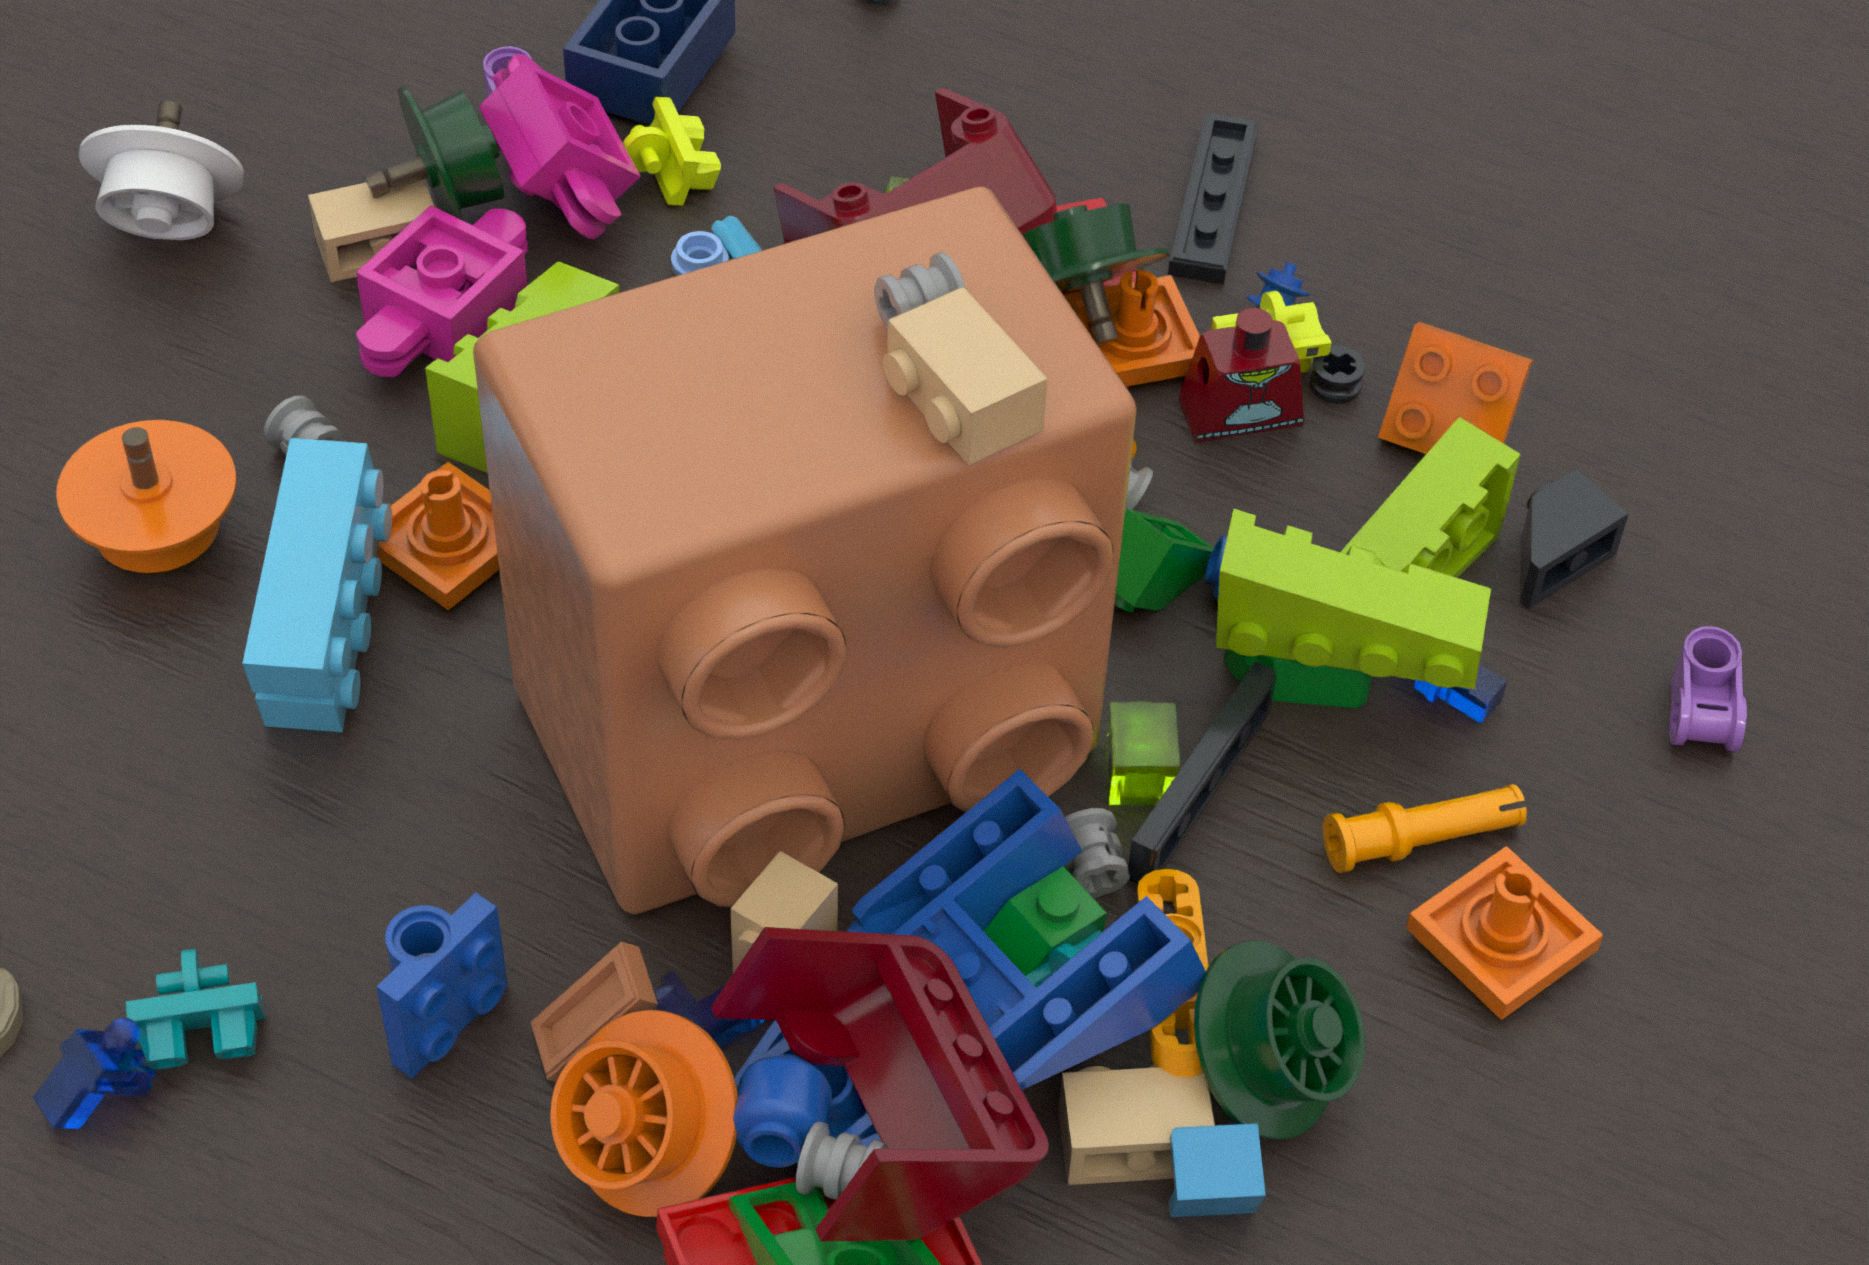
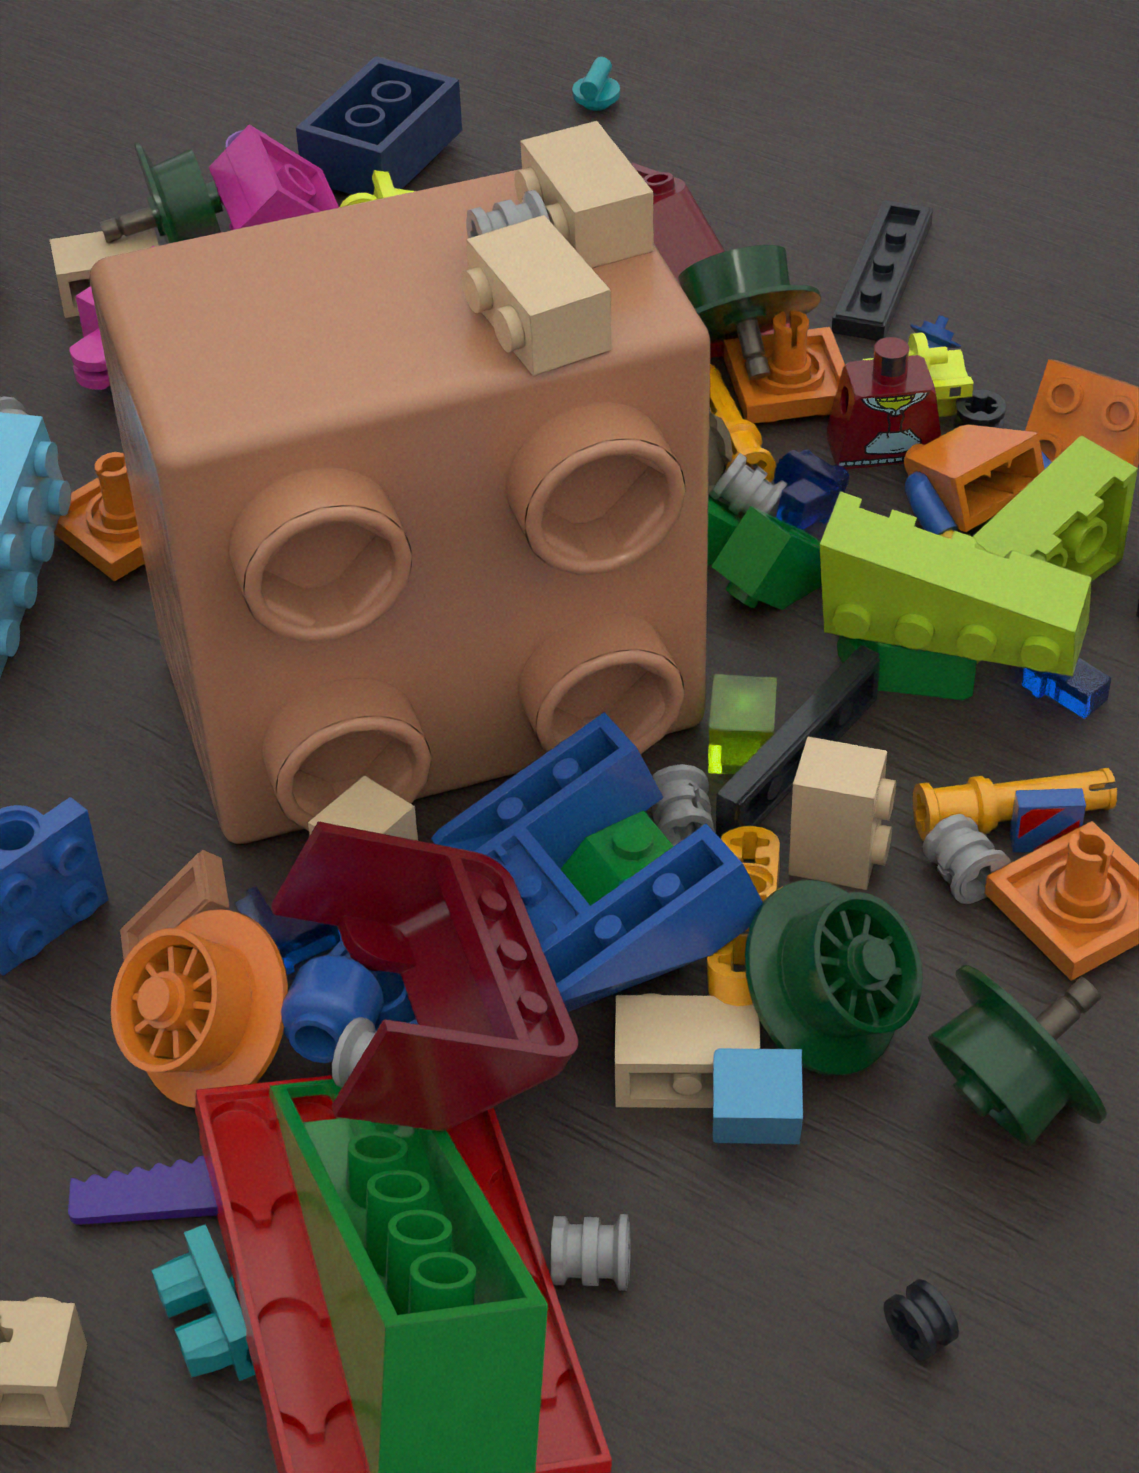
camera: 10 degrees right, 5 degrees down
none -> tan brick [514,121,654,268]
none -> clear blue piece [774,449,850,530]
none -> tan brick [788,737,896,890]
none -> orange torso [904,425,1052,539]
none -> light grey bush [922,814,1011,904]
none -> dark green piece [928,964,1107,1146]
none -> blue tile [1009,788,1086,852]

